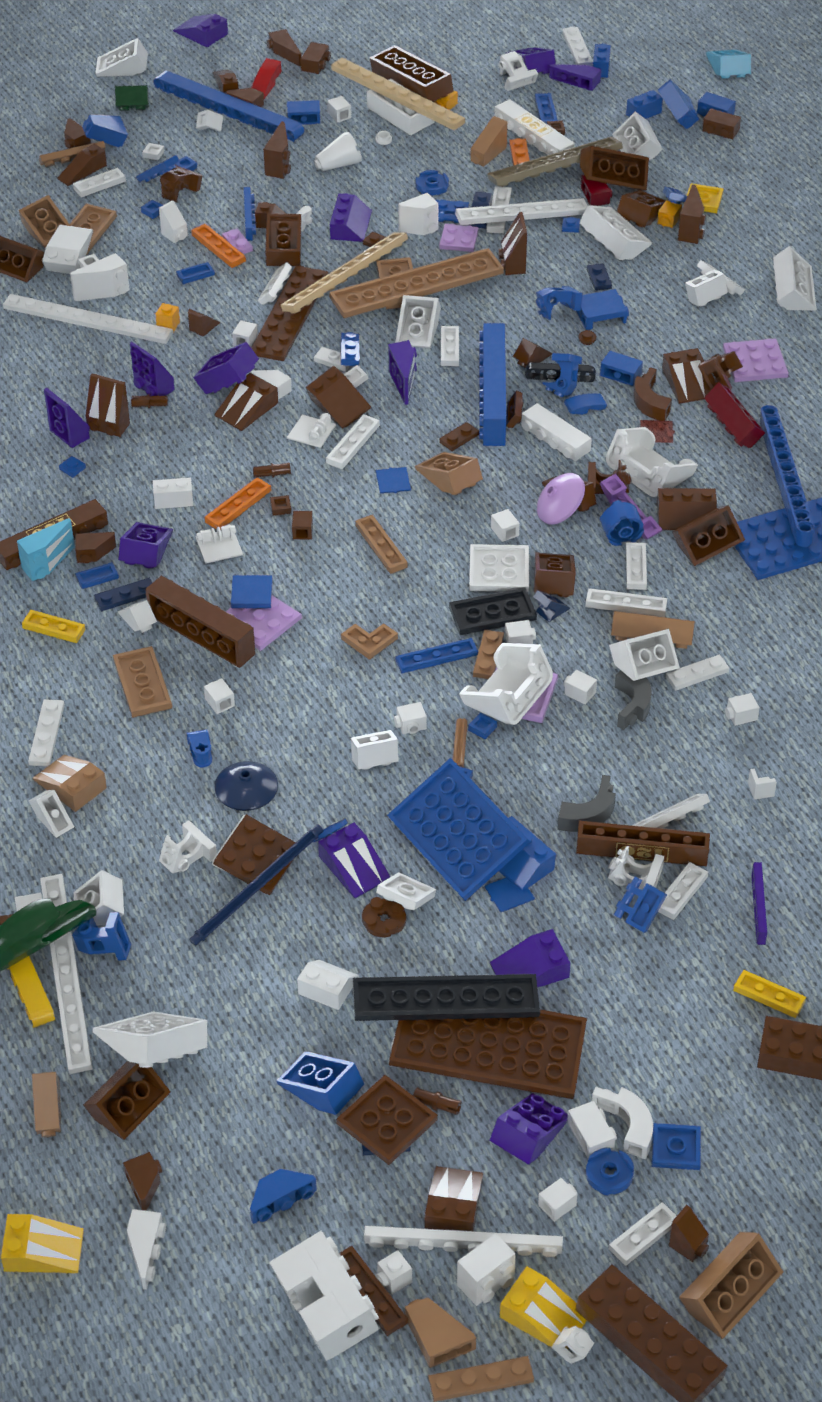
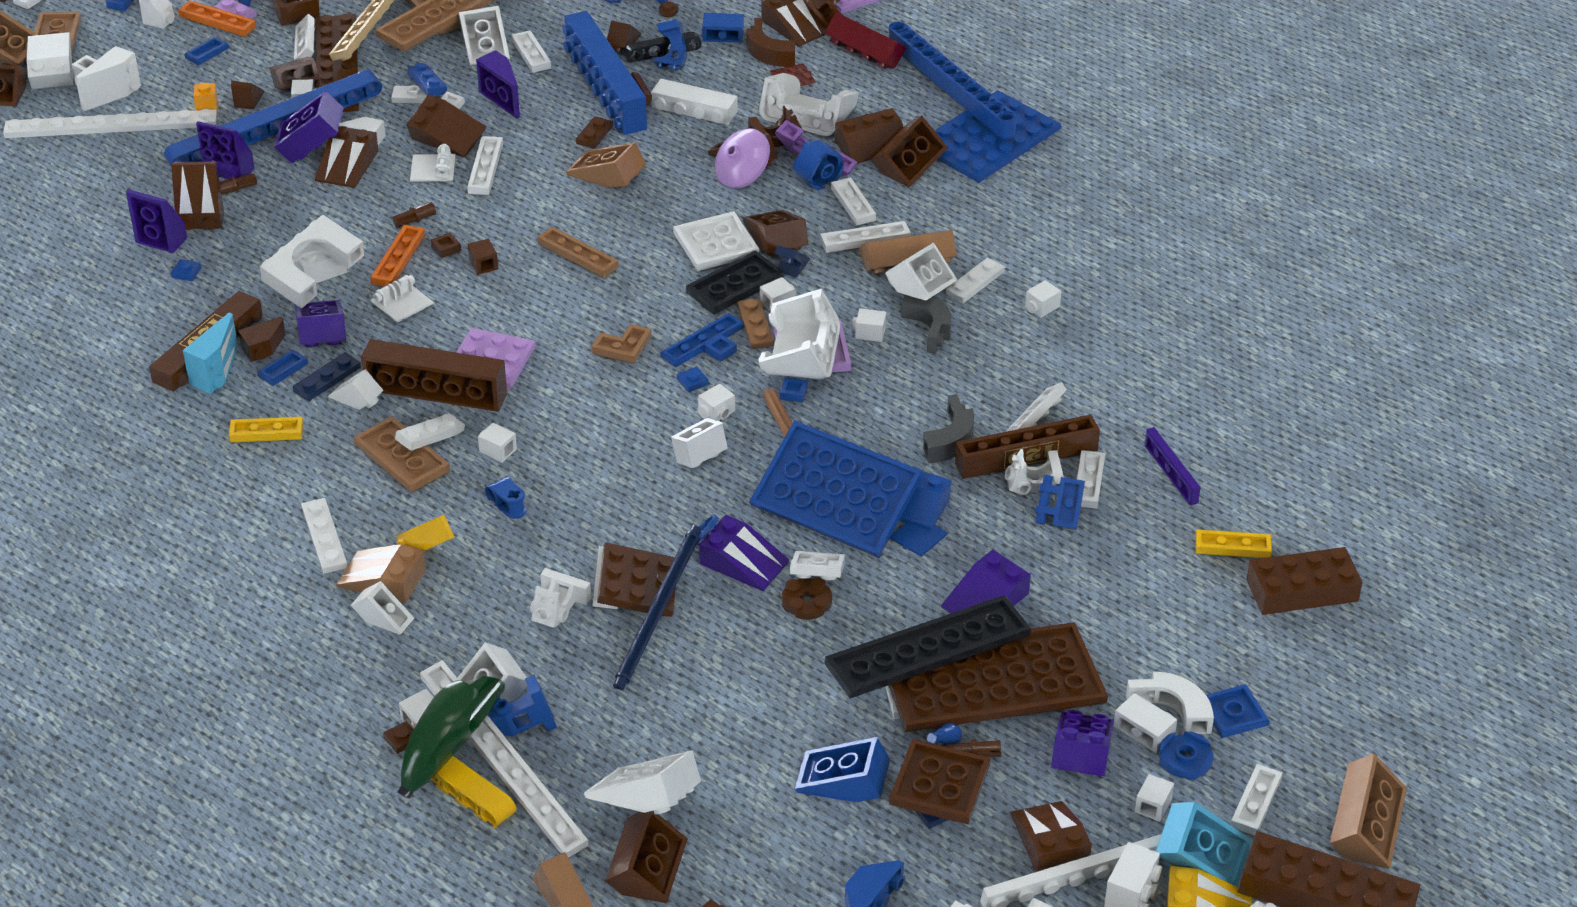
camera: 25 degrees left, 5 degrees down
dark blue dish [215,761,278,811] -> none
blue tile [231,575,273,609] -> none
white slope [297,960,359,1010] -> none
blue piece [376,467,411,494] -> none
white brick [491,509,520,542] -> none
blue slope [564,393,607,415] -> none
reddish brown slope [669,1205,709,1262] -> none
white panel [748,769,777,800] -> none
none -> blue beam [164,70,382,165]
none -> white arch [260,215,364,308]
none -> brick [269,57,320,90]
none -> white plate [395,413,465,451]
none -> yellow slope [396,514,455,551]
none -> blue plate [677,366,709,392]
none -> blue plate [704,334,737,362]
none -> blue piece [927,722,962,745]
none -> medium azure slope [1156,802,1252,886]

